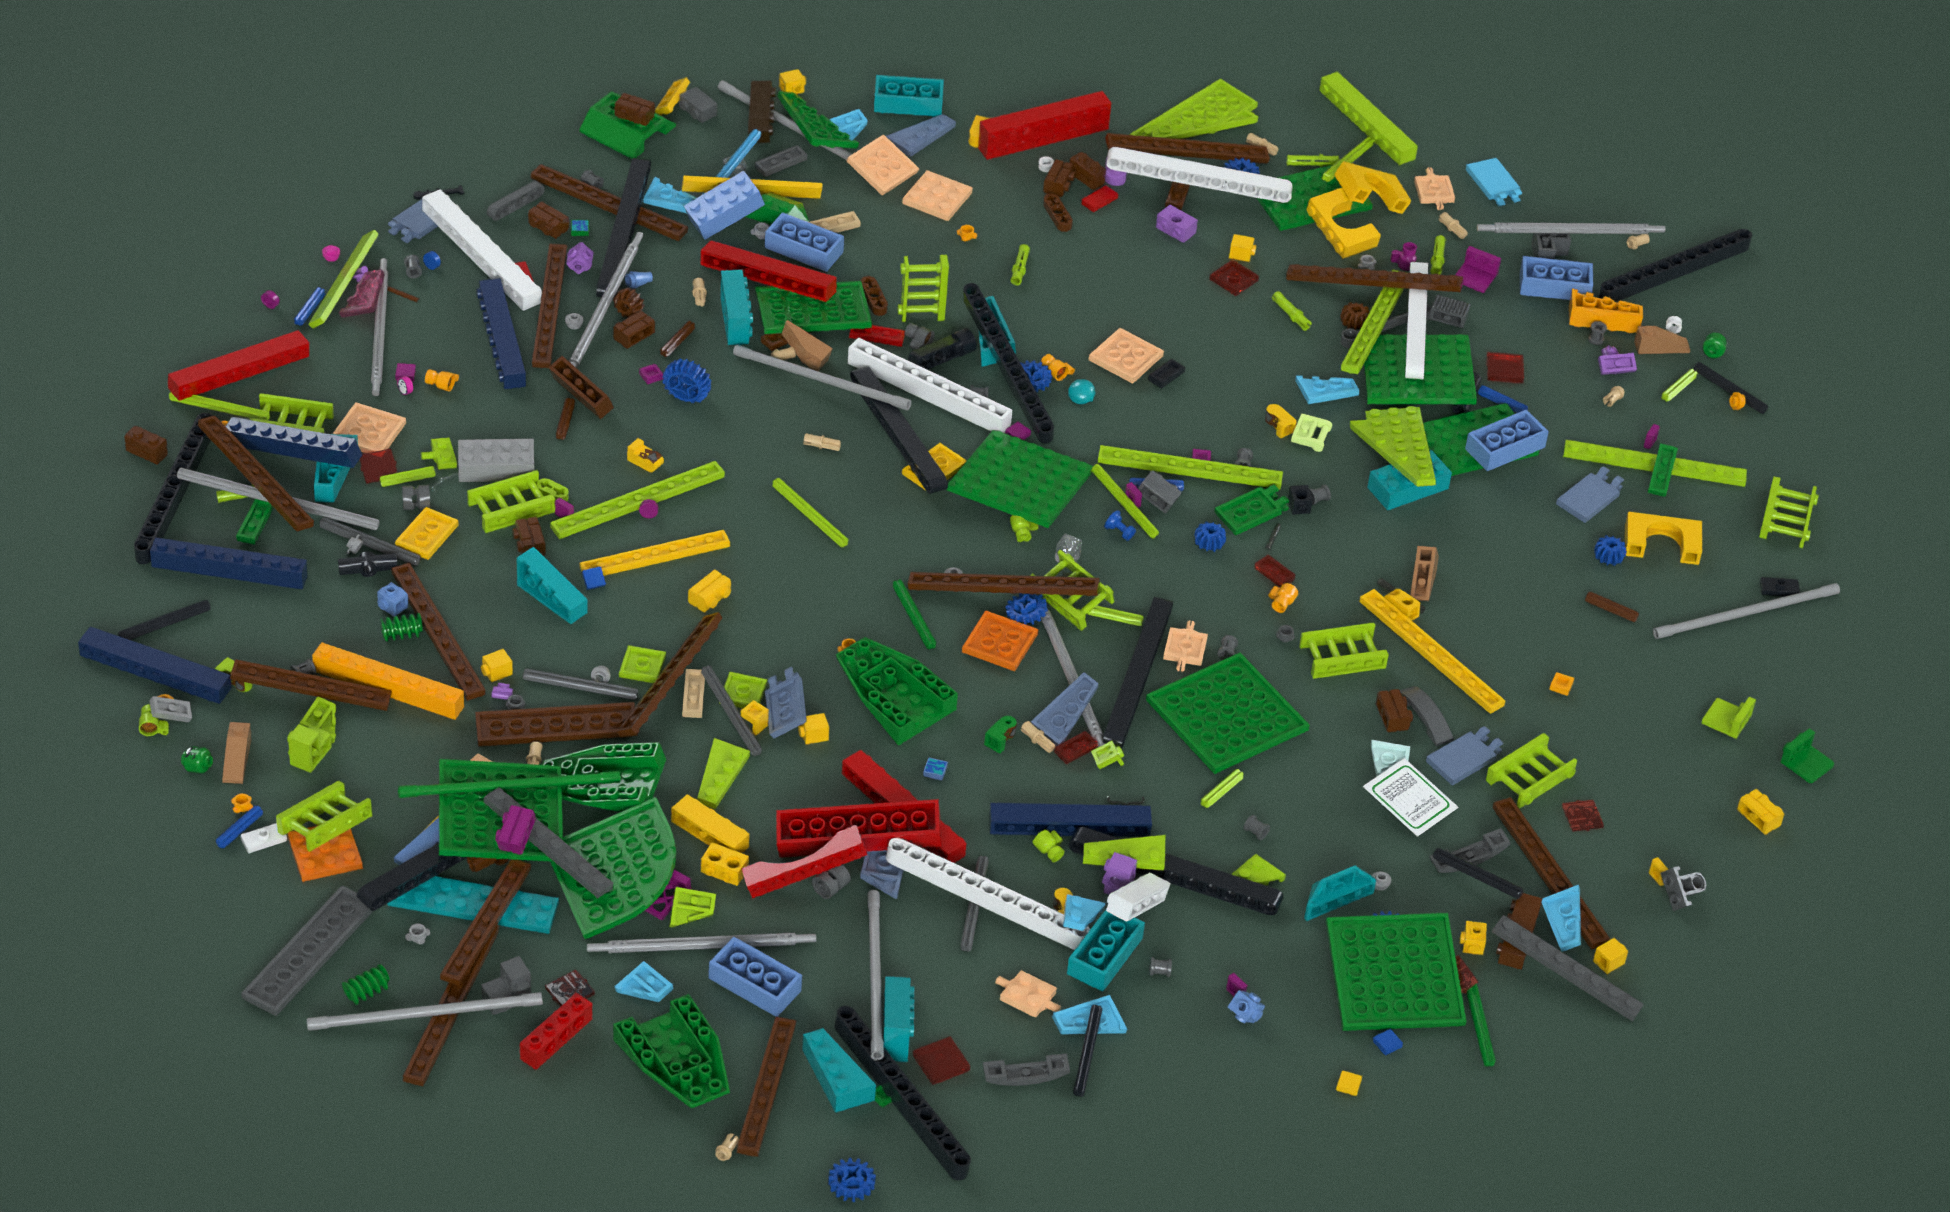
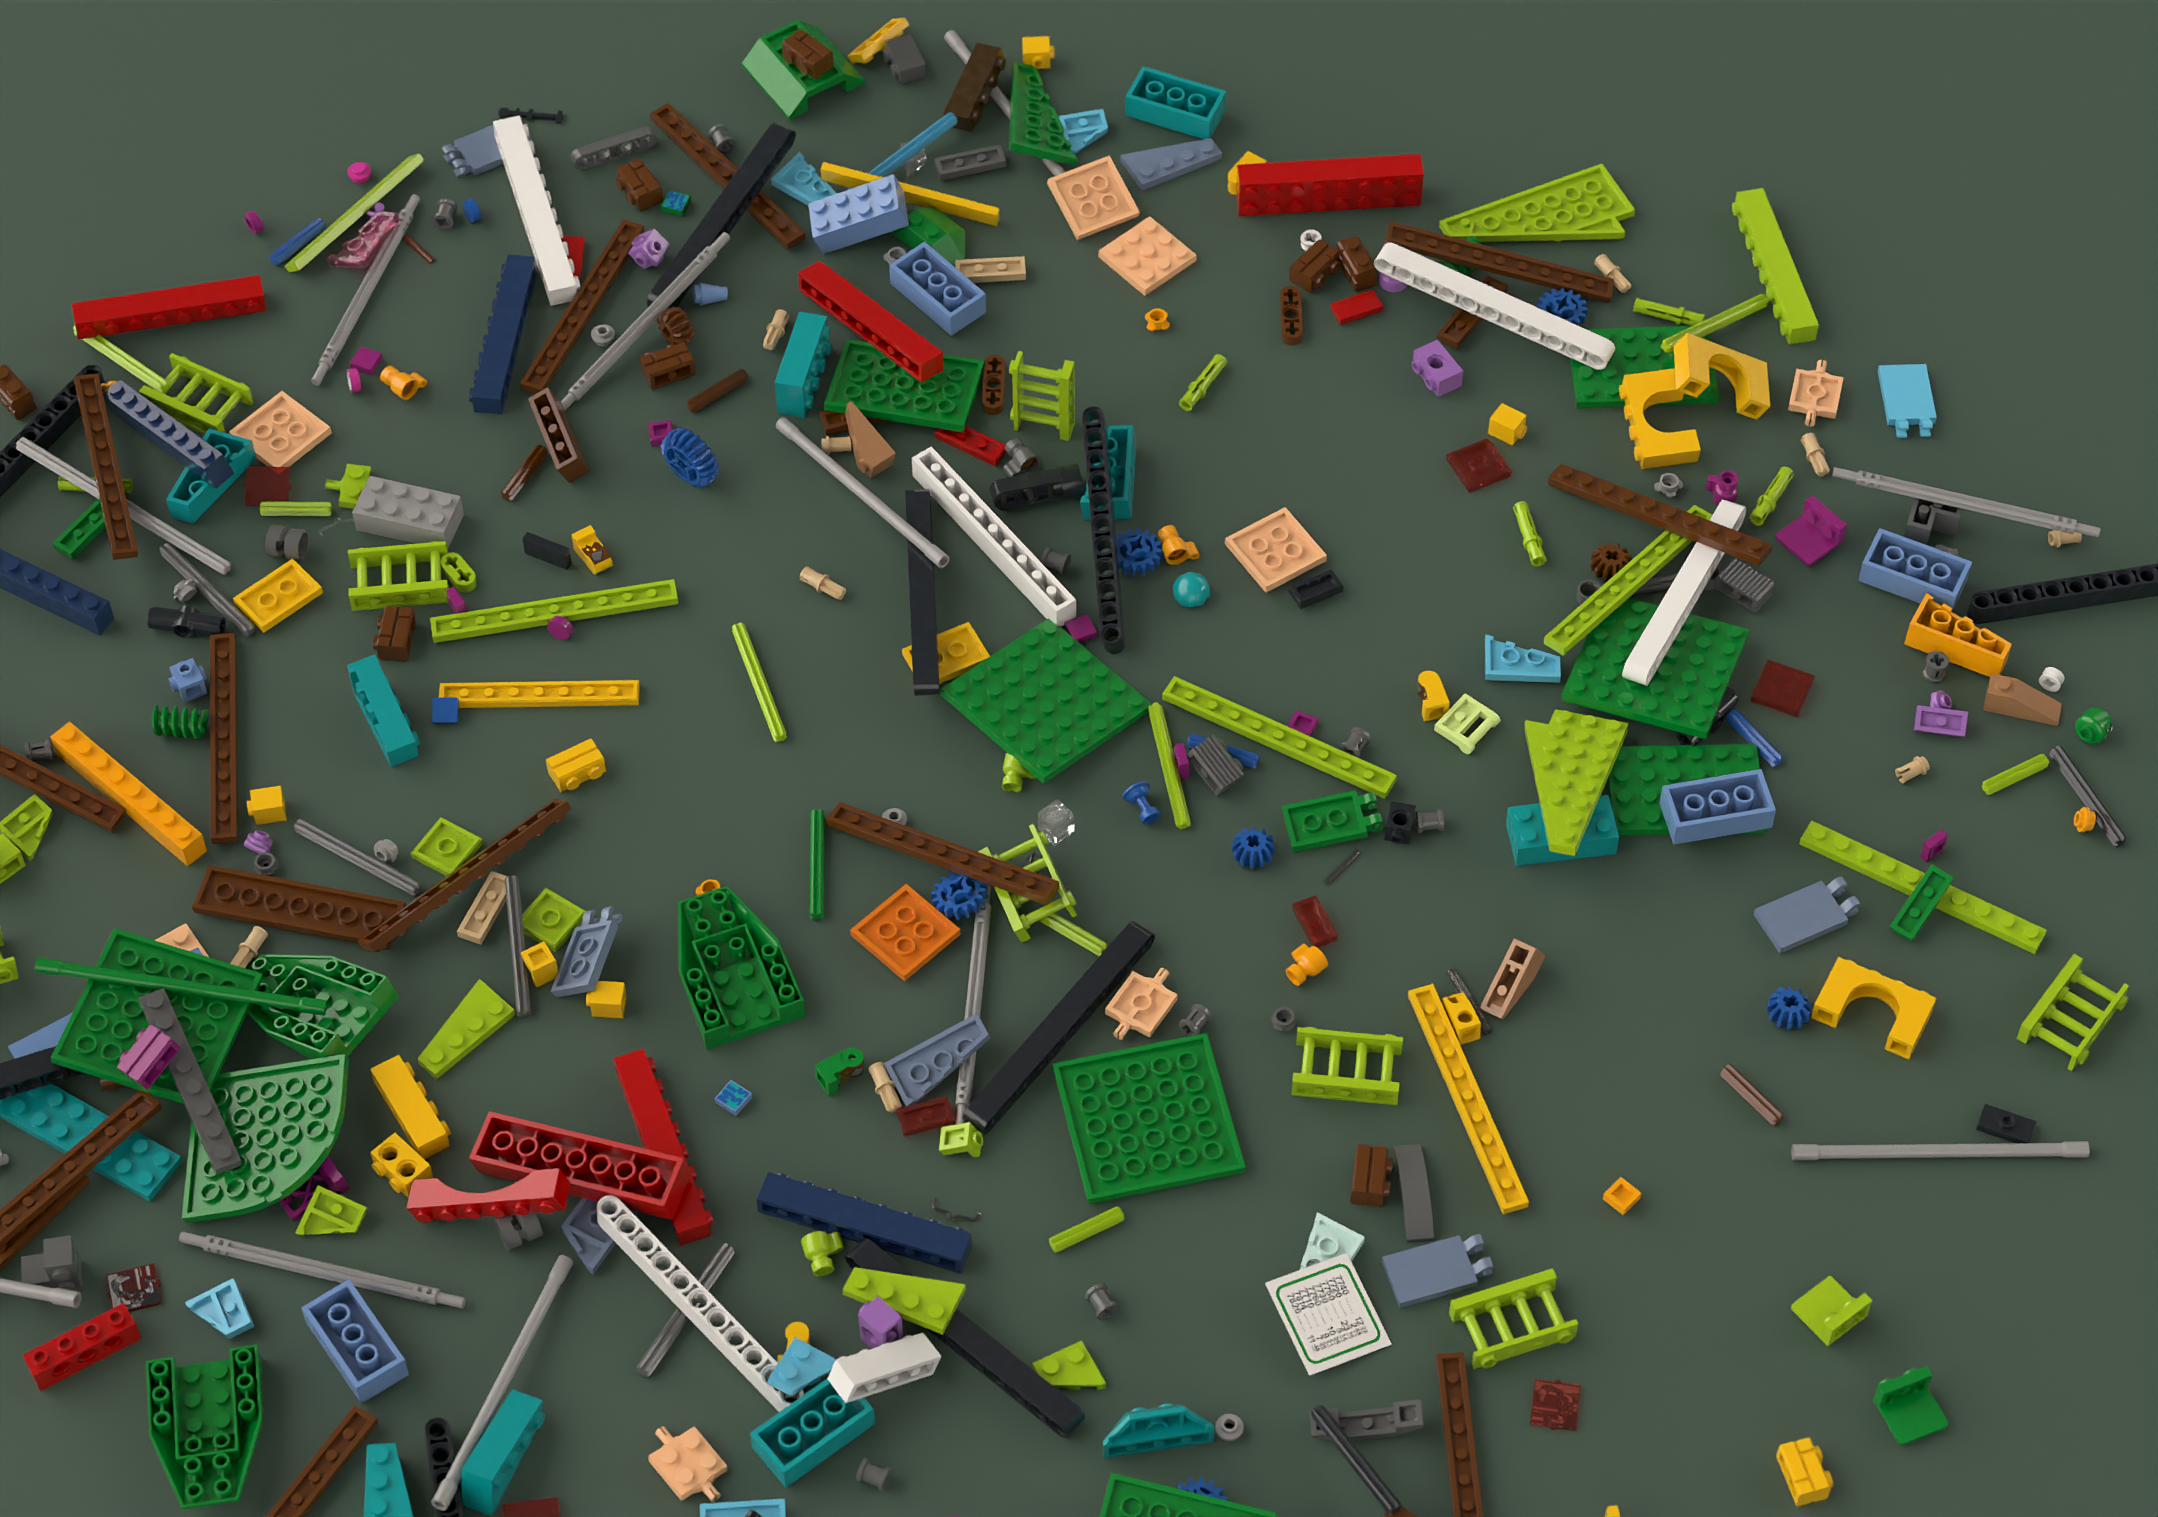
camera: 25 degrees right, 10 degrees up
none -> black tile [522,532,572,570]

